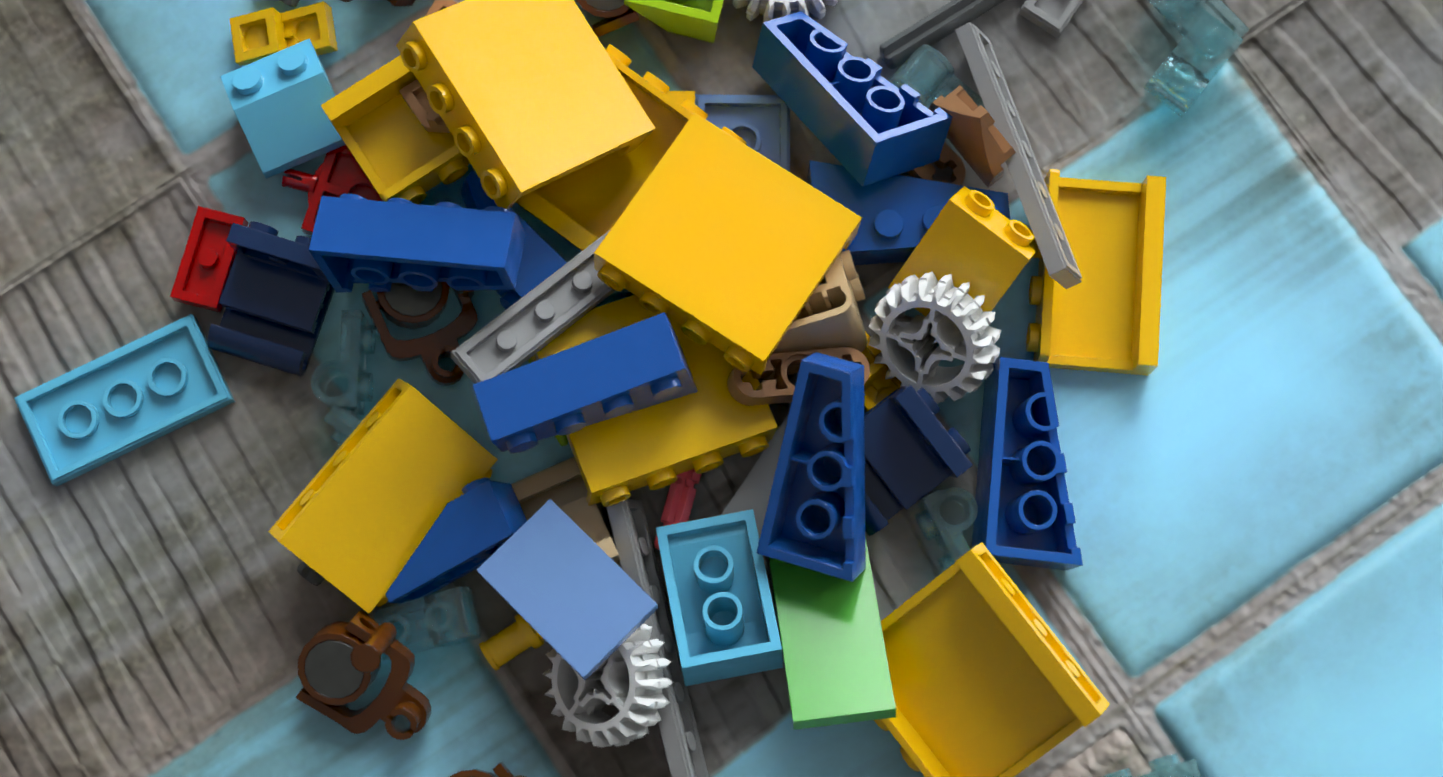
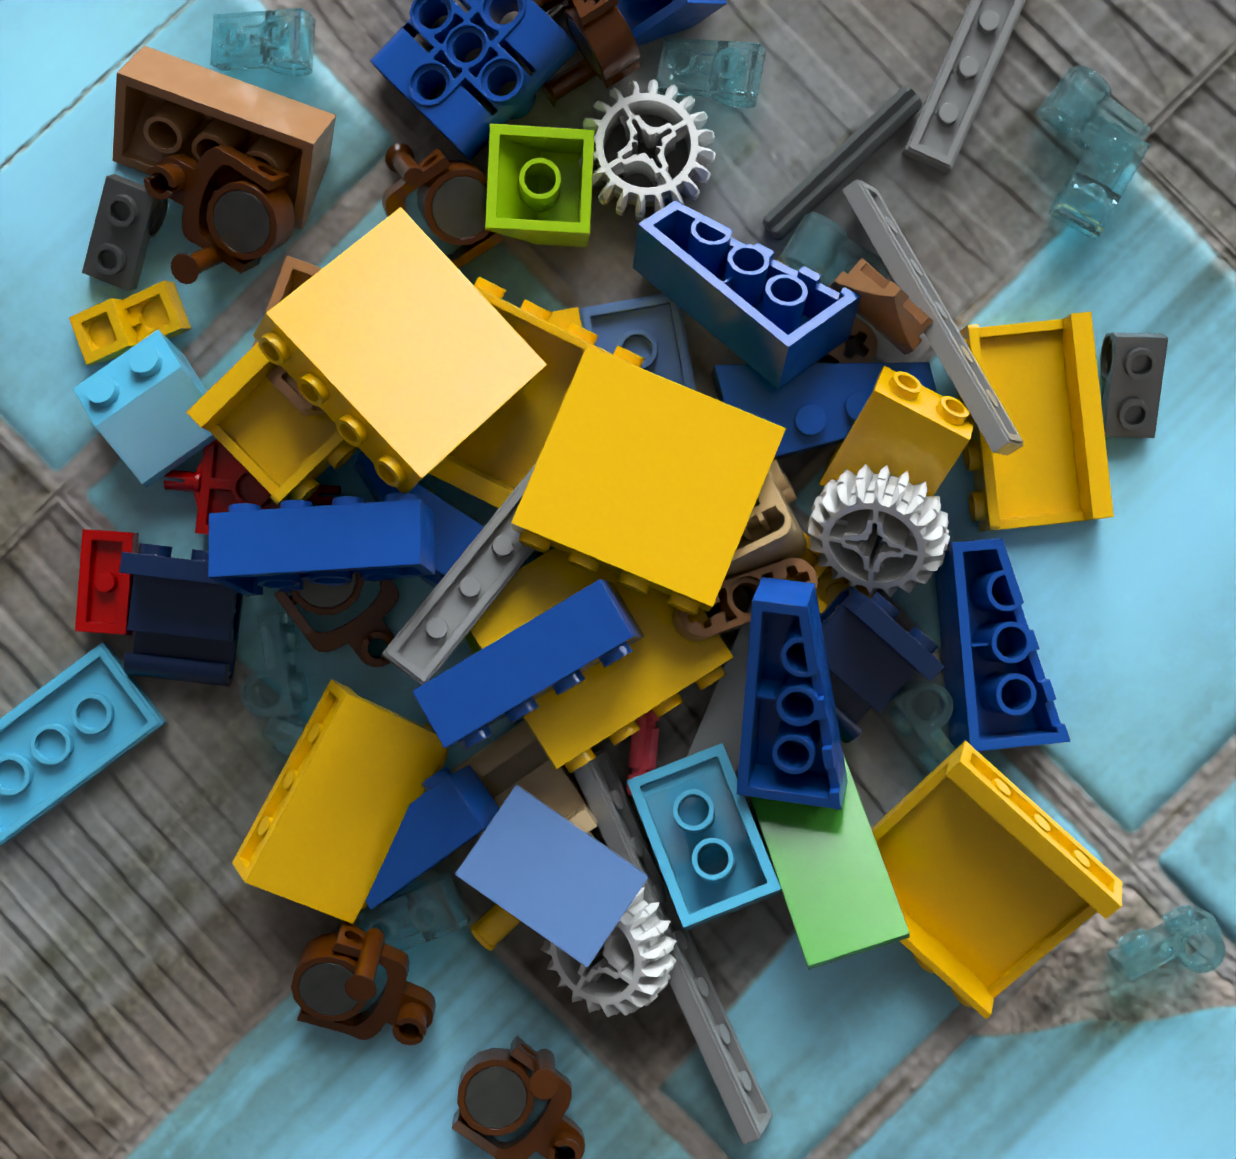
camera: 15 degrees left, 10 degrees up
none -> dark grey plate [1100,332,1168,438]

